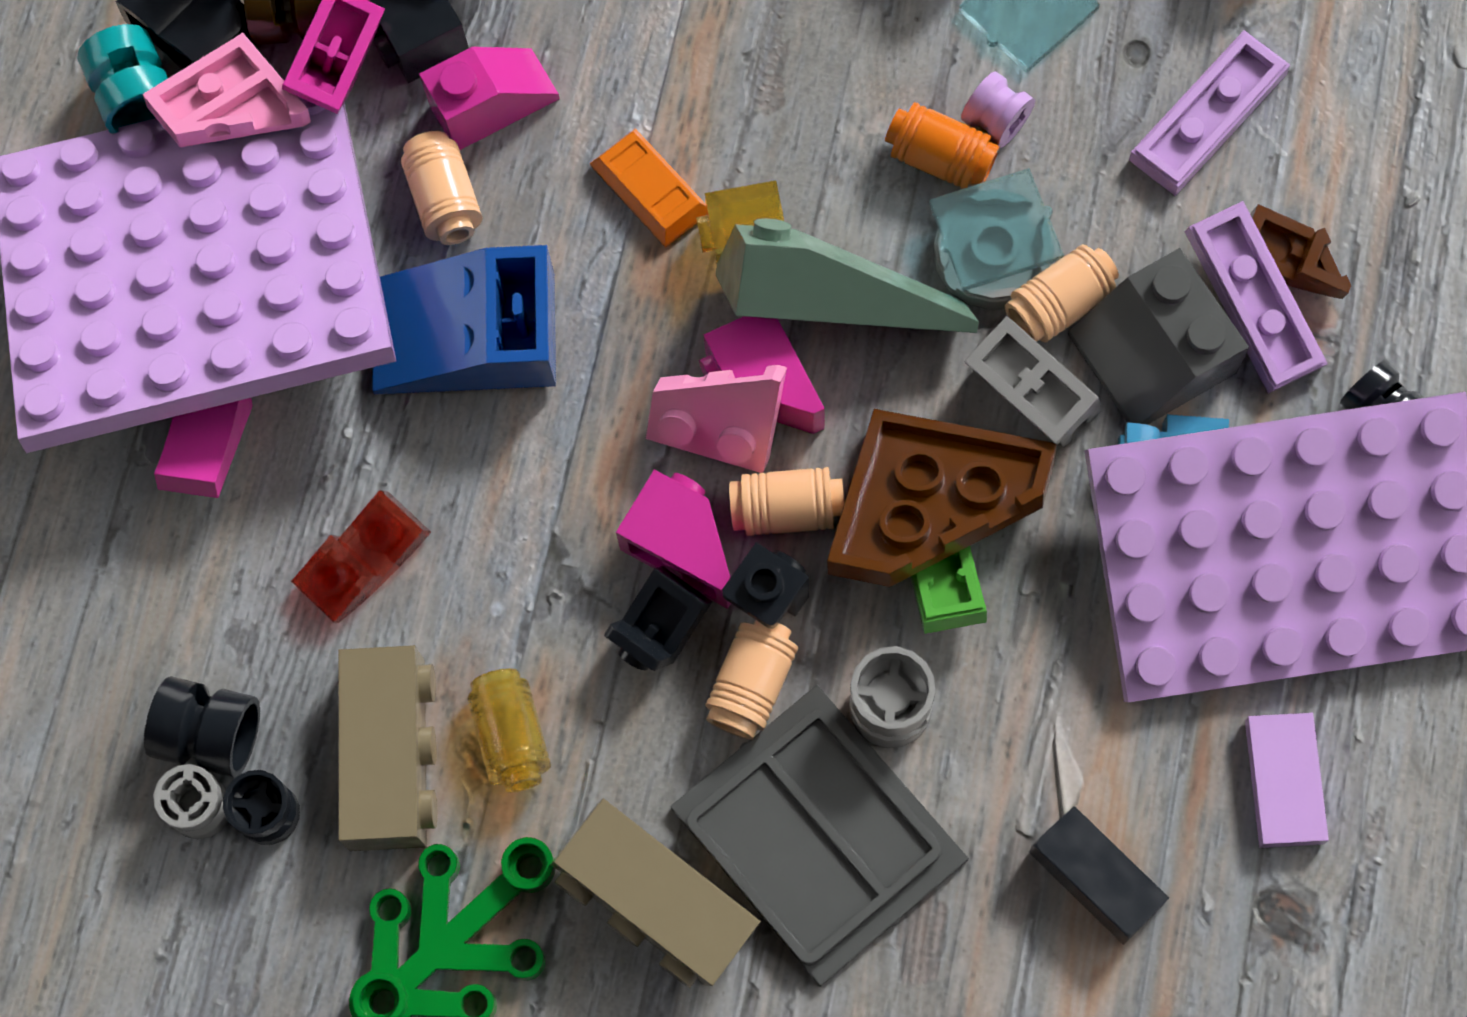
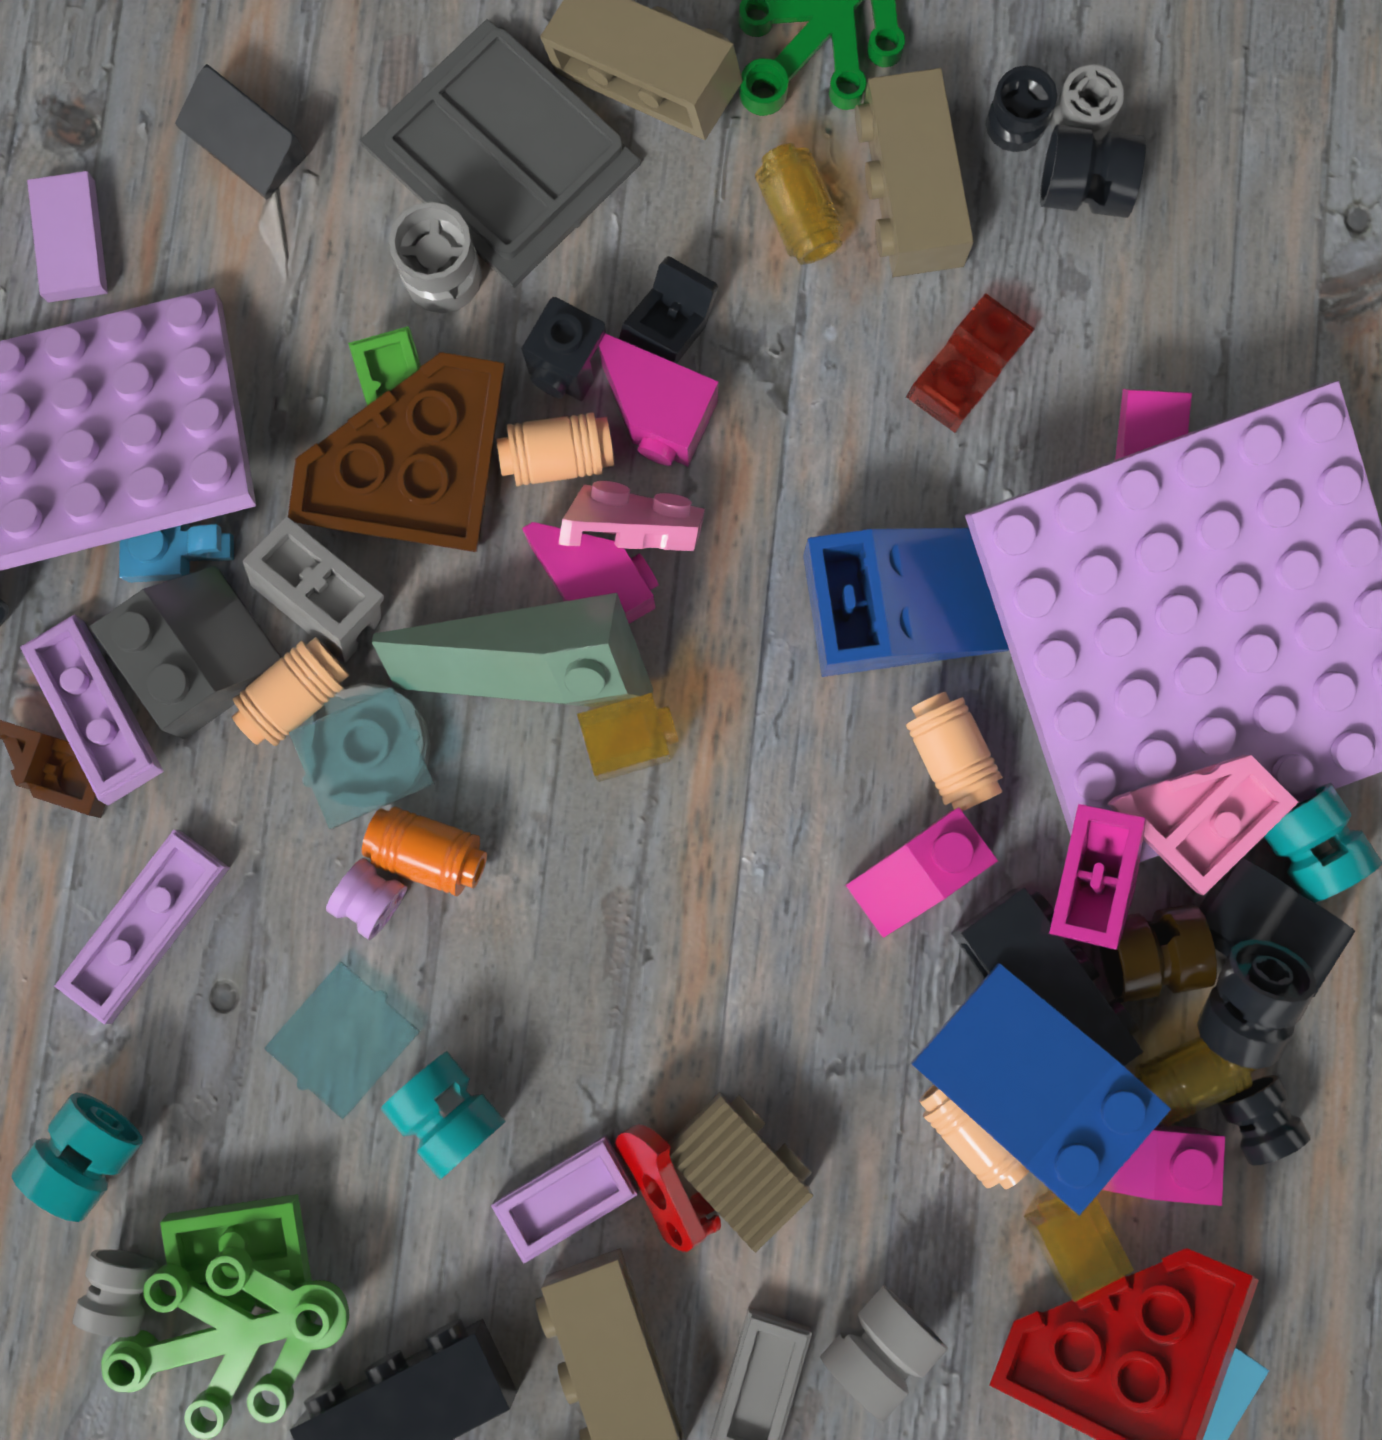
camera: 170 degrees right, 10 degrees up
orange tile [590,128,711,248] -> none
light nougat head [705,620,798,740] -> none

